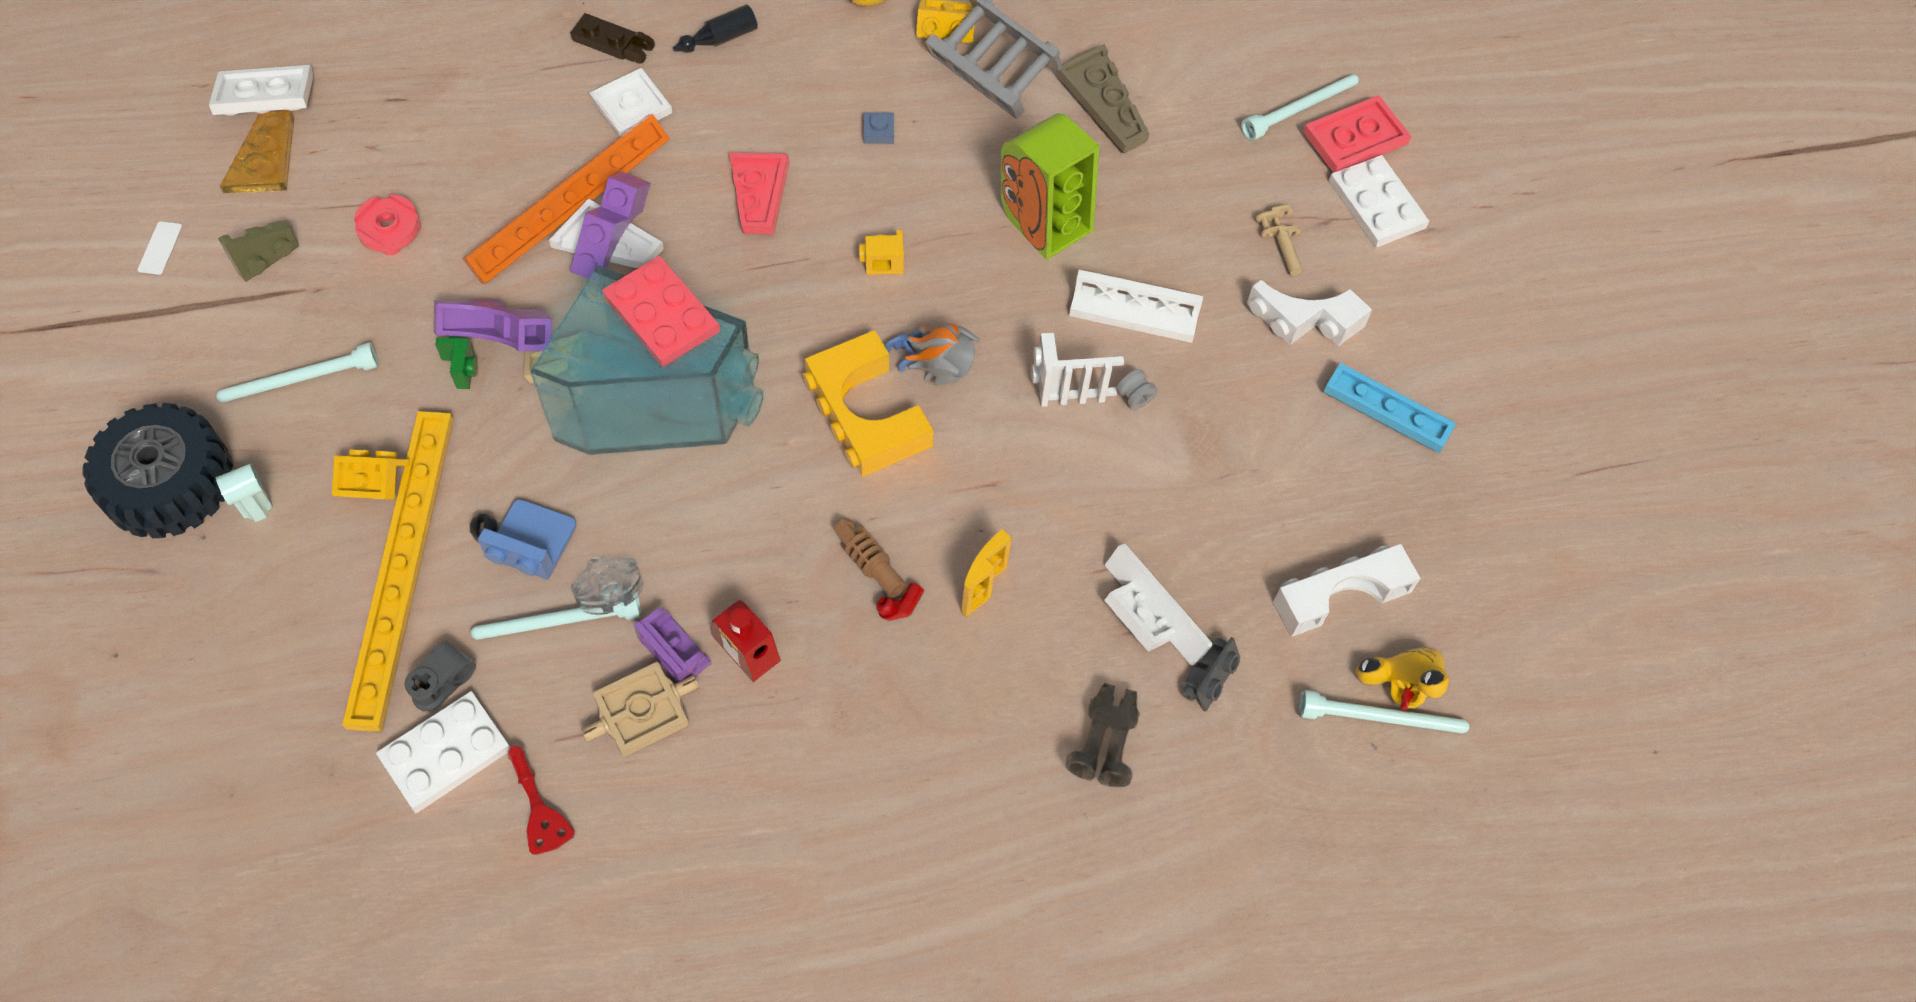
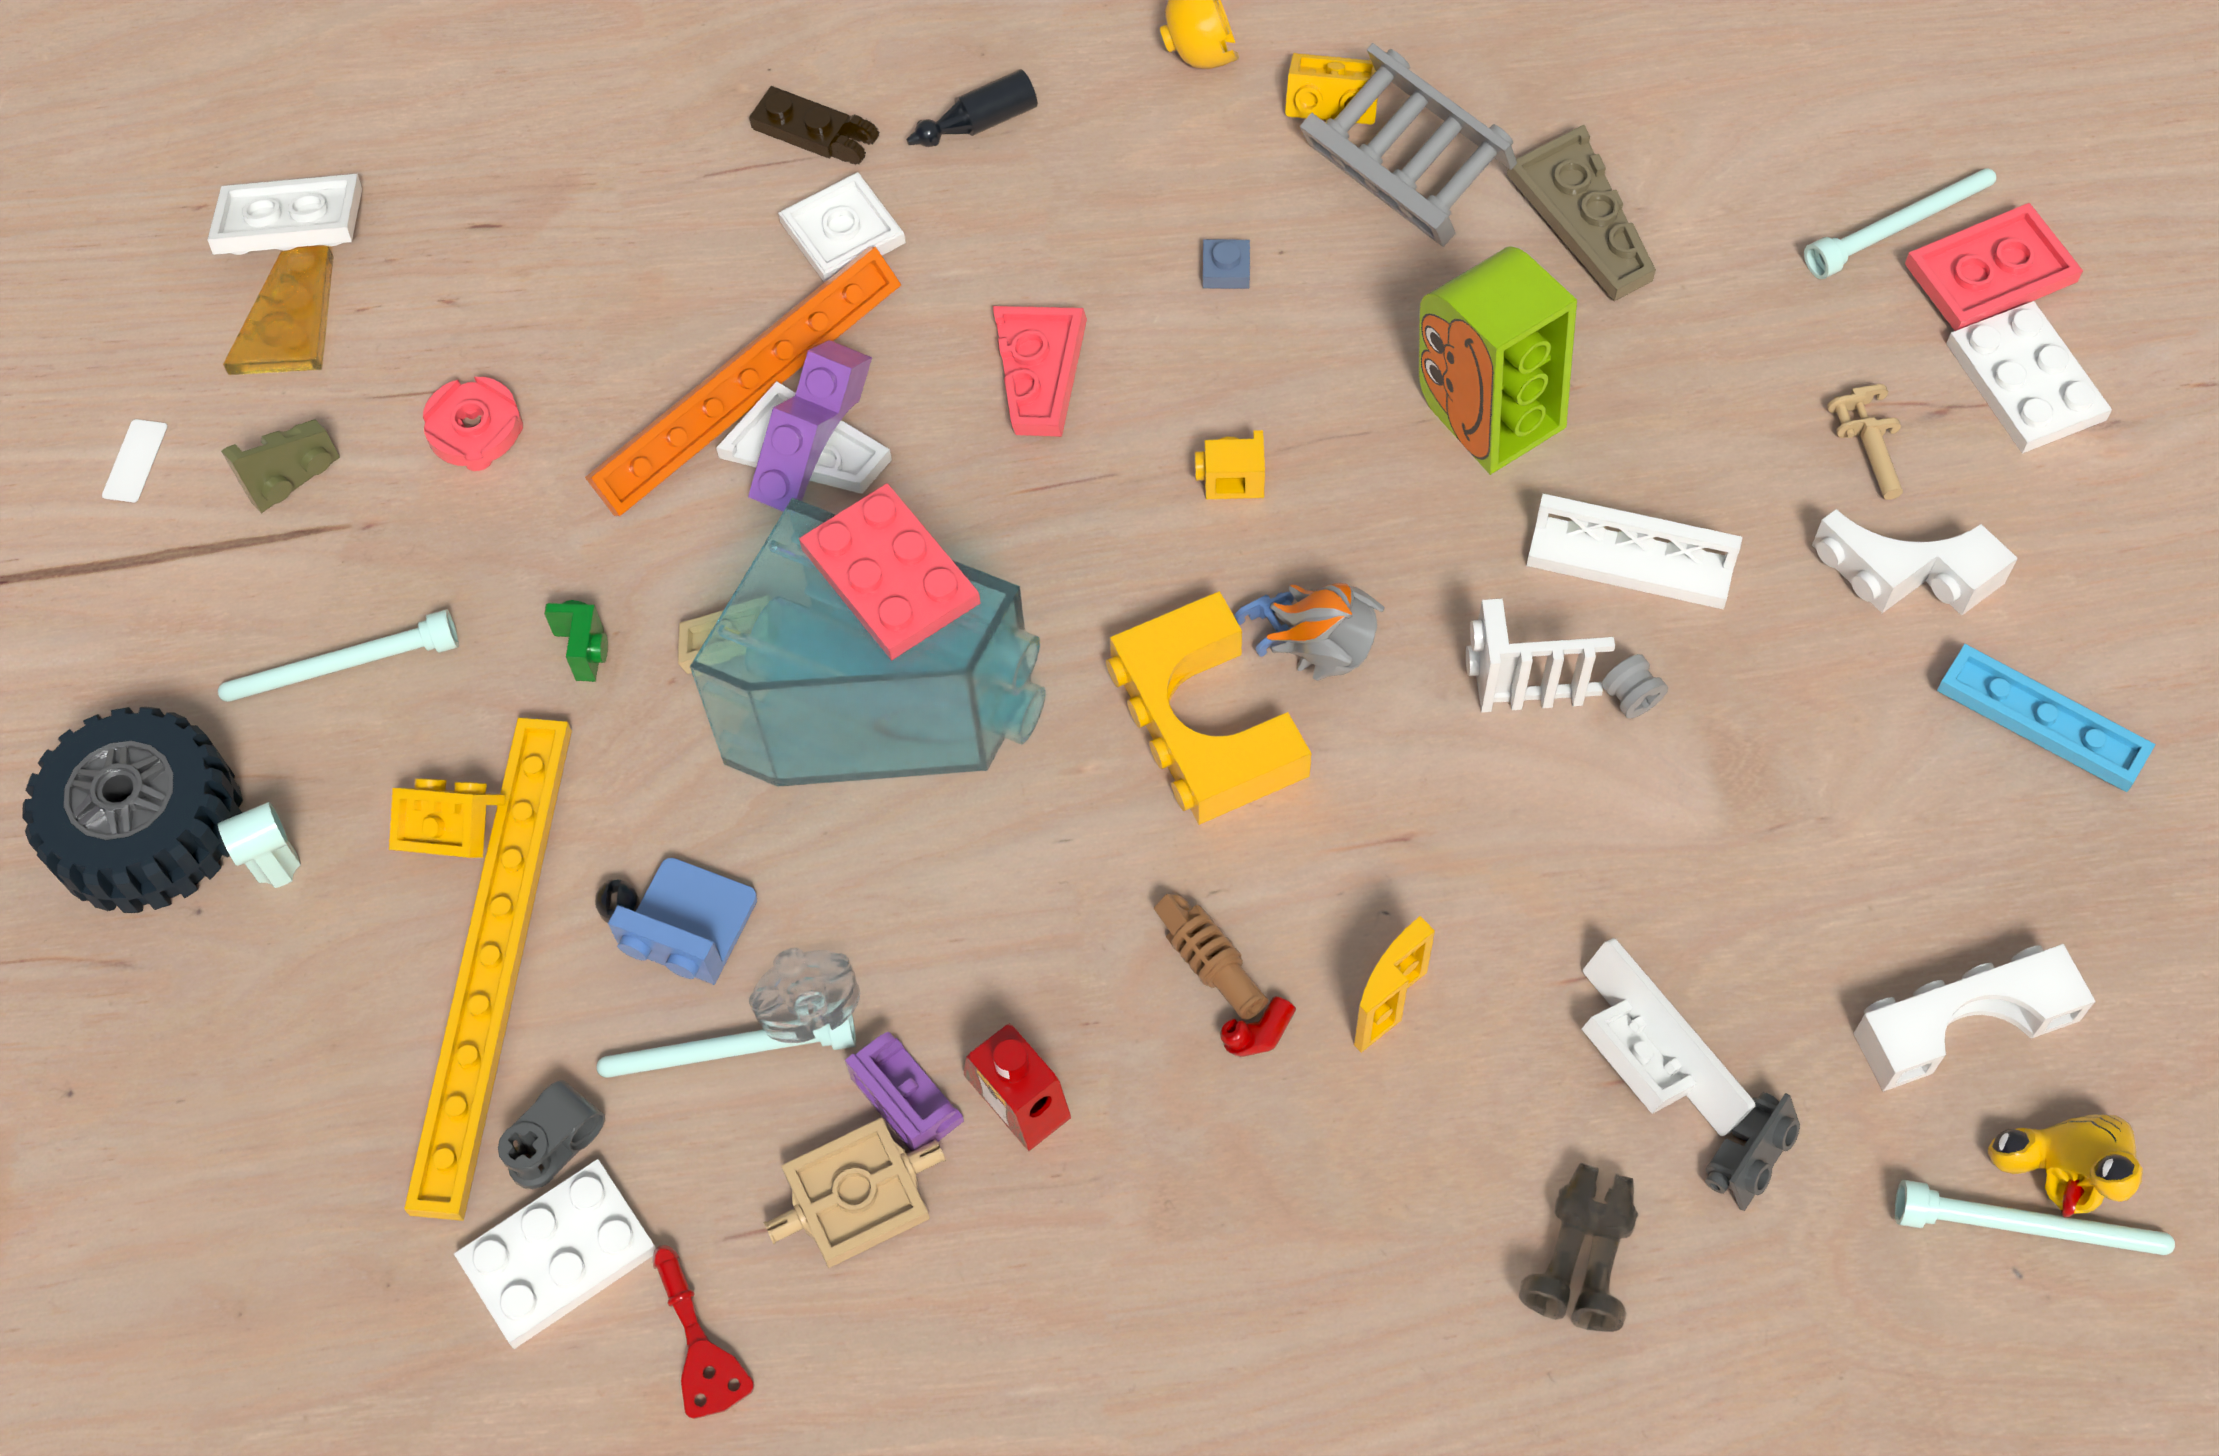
camera: 10 degrees right, 0 degrees up
medium lavender arch [434,300,552,351] -> none

